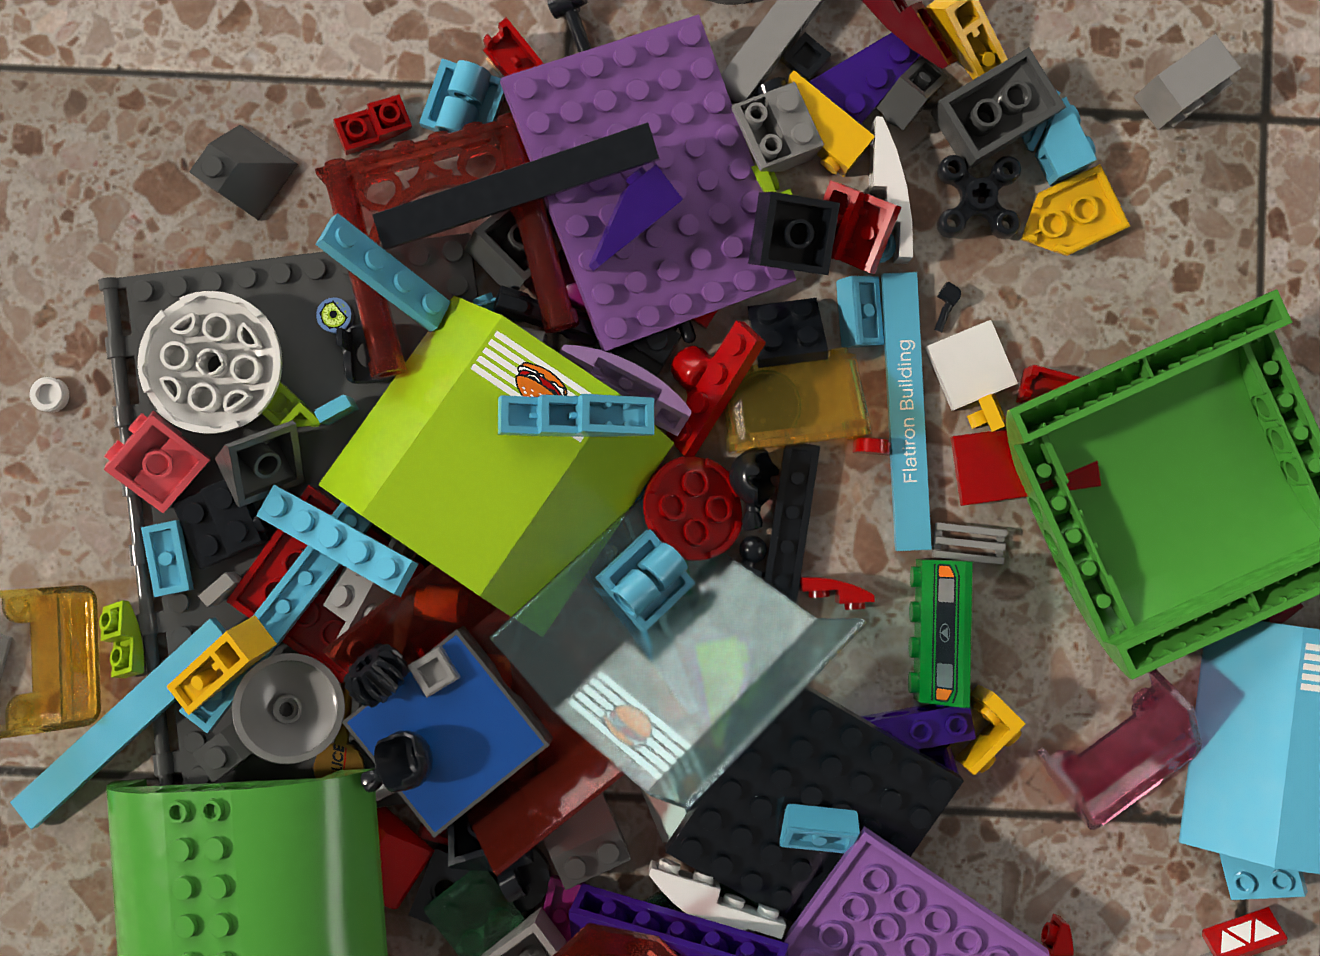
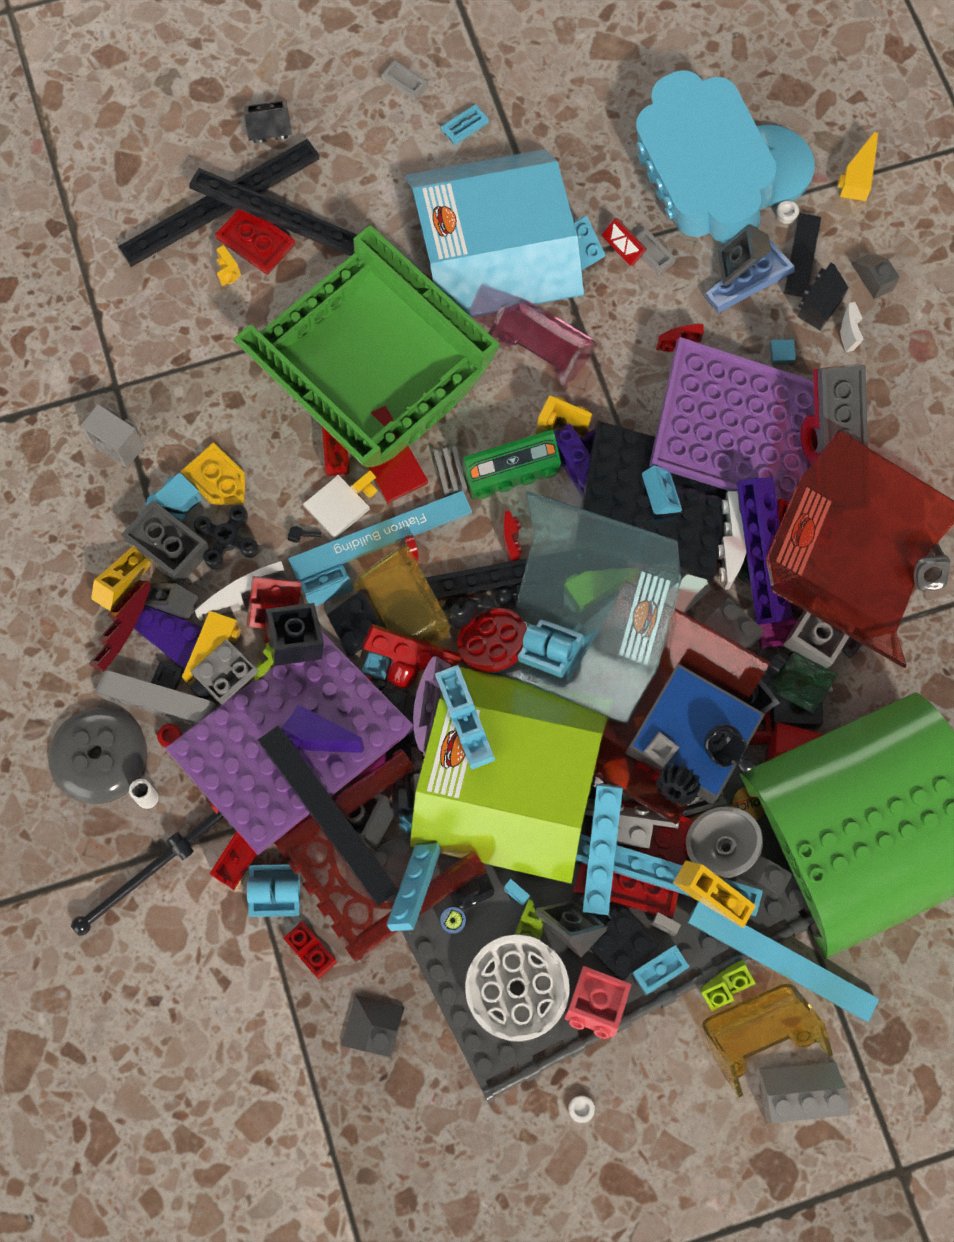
camera: 115 degrees left, 15 degrees down
none -> red tile [157,724,183,748]
none -> medium azure tile [362,651,392,680]

